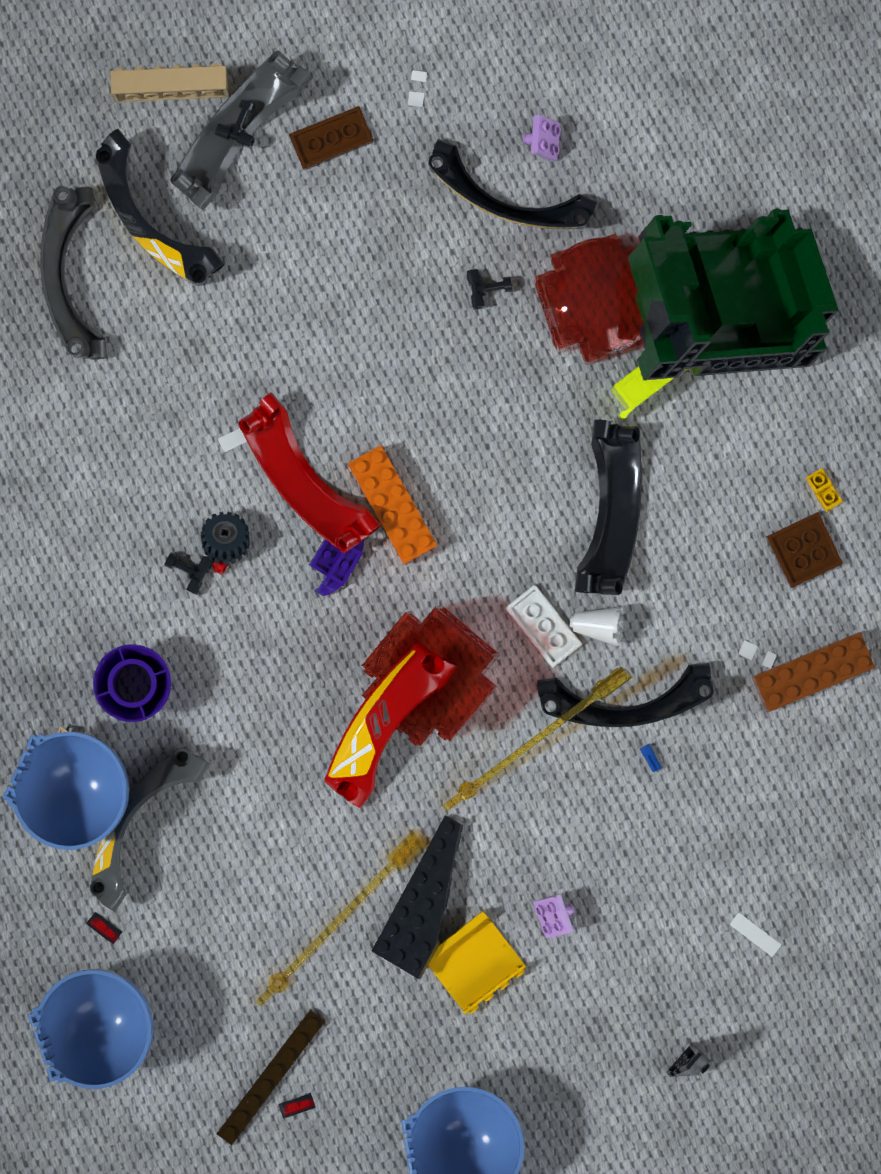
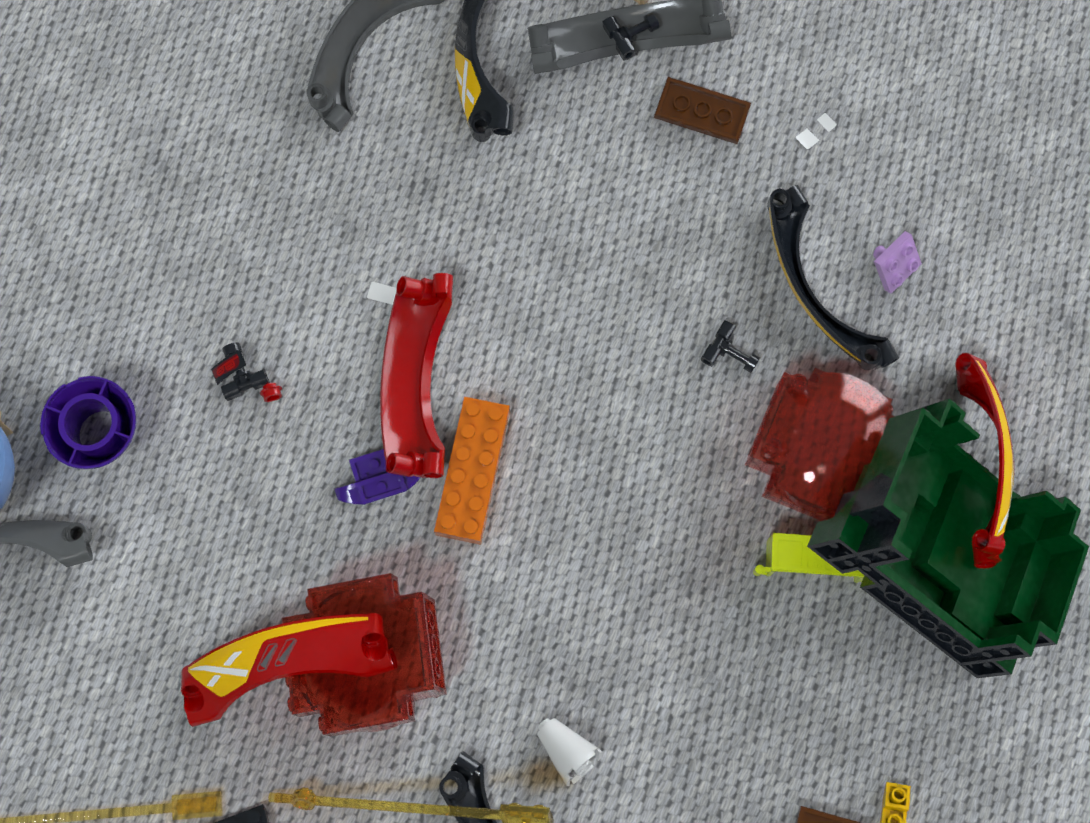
camera: 45 degrees right, 10 degrees down
black wheel [201,512,250,565] -> none
white tile [505,584,582,668] -> none
black panel [574,419,642,595] -> none
none -> sticker [211,350,246,385]
none -> red panel [955,353,1015,568]

